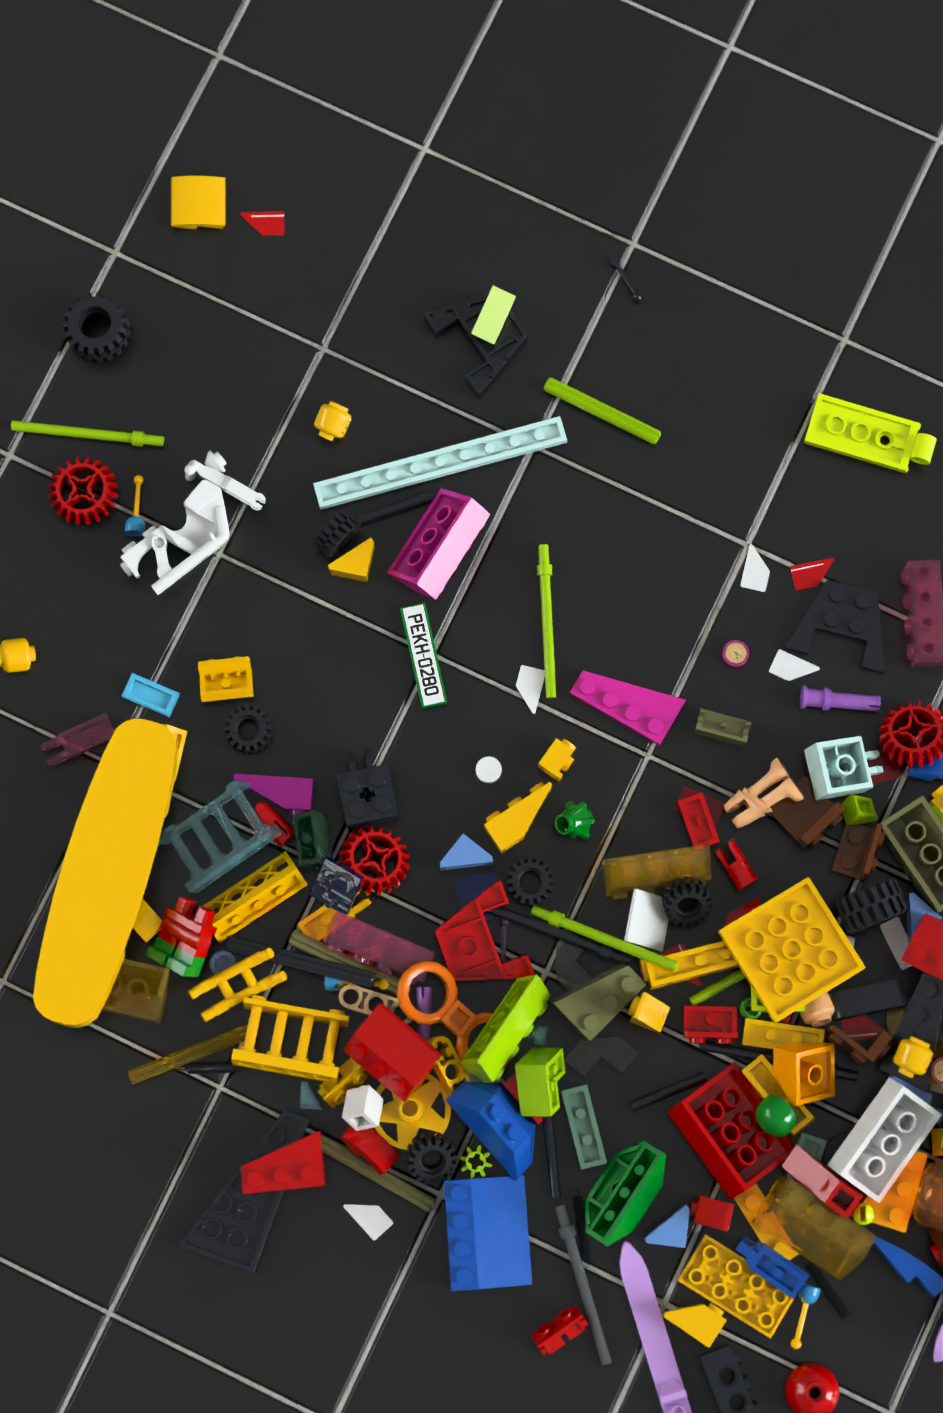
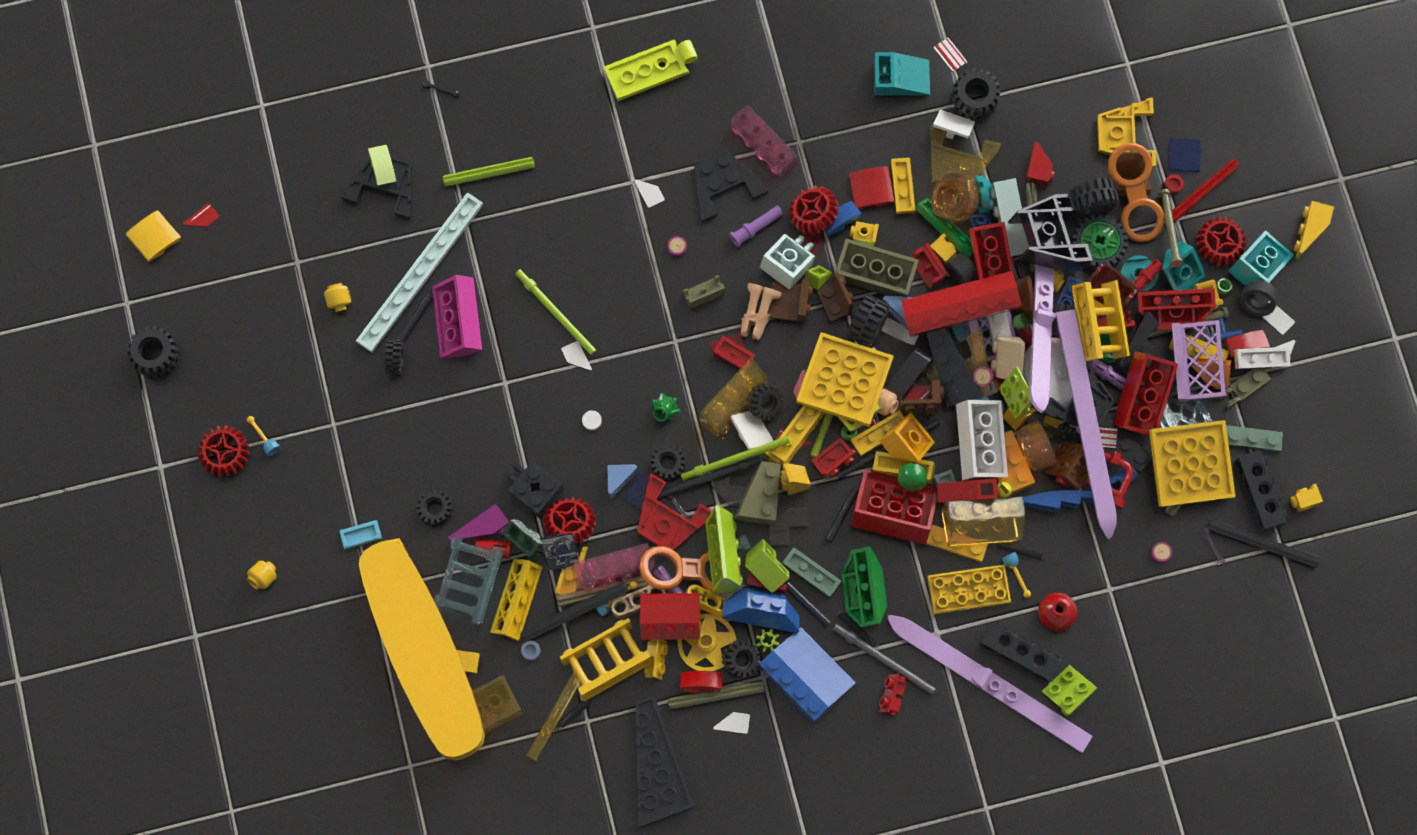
camera: 40 degrees left, 5 degrees down
lime bar [11,420,164,447] -> none
clear pink hinge [41,713,115,766] -> none
white piece [120,451,266,595] -> none
red hips [146,896,217,977] -> none
yellow piece [187,948,287,1023] -> none
yellow bracket [198,656,254,702] -> none
red wedge [241,1131,326,1194] -> none
clear light blue slope [300,1082,322,1110] -> none
yellow slope [328,538,375,582] -> none
white brick [342,1085,384,1131] -> none
tile [400,603,447,709] -> none
yellow slope [484,782,552,854] -> none
yellow brick [538,738,576,782] -> none
dark pink wing [570,670,686,746] -> none
medium blue slope [643,1205,690,1248] -> none
yellow slope [662,1303,727,1348] -> none
red slope [689,1196,734,1231] -> none
red hinge [714,839,758,891] -> none
blue hinge [736,1236,810,1299] -> none
white sticker [769,649,820,681] -> none
red sticker [790,558,834,591] -> none
yellow head [893,1036,933,1078] -> none

